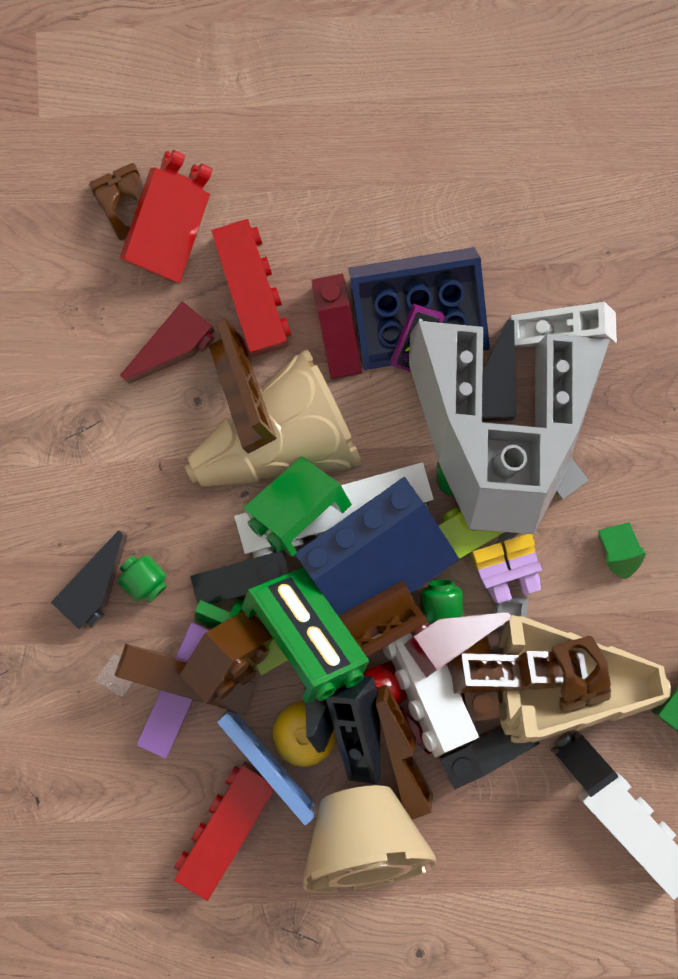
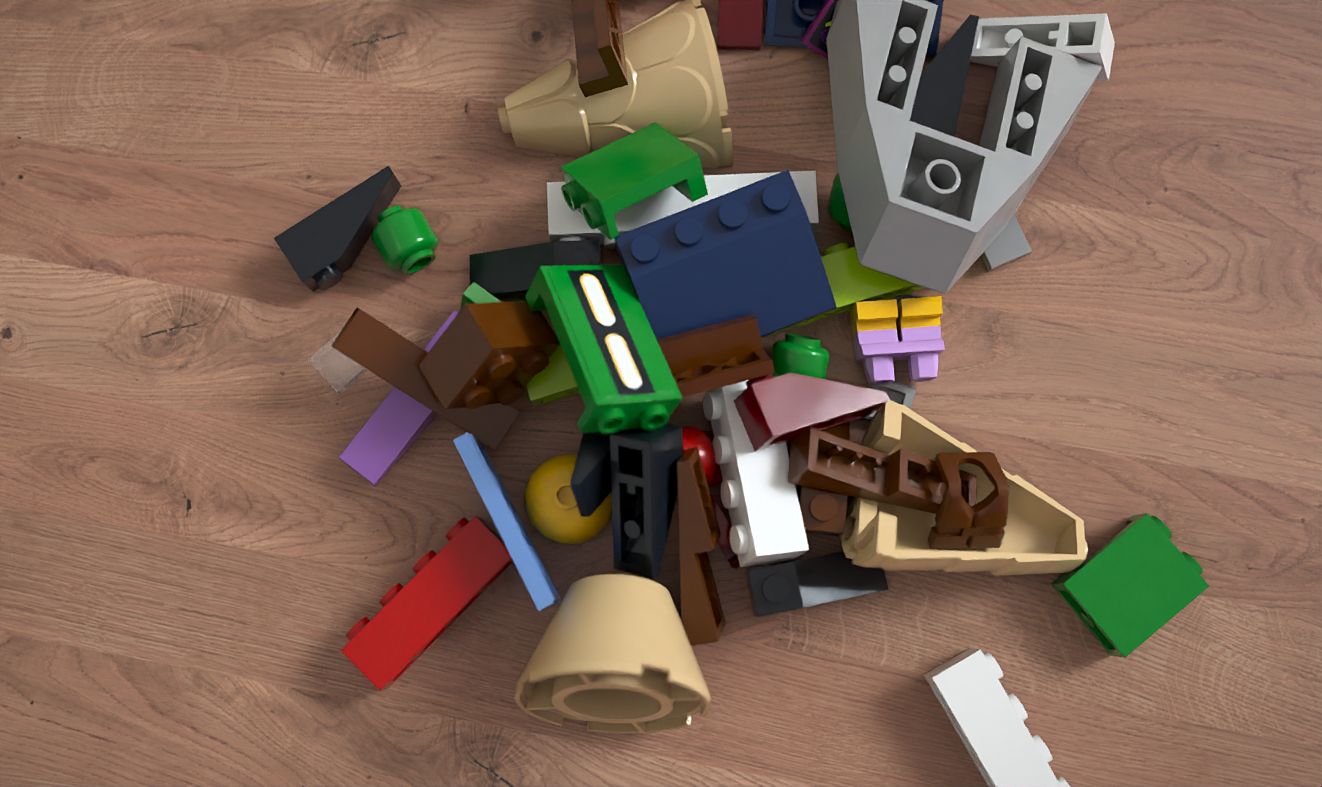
camera: 15 degrees right, 5 degrees down
black slope [551,731,619,797] -> none
green tile [598,522,646,579] -> none

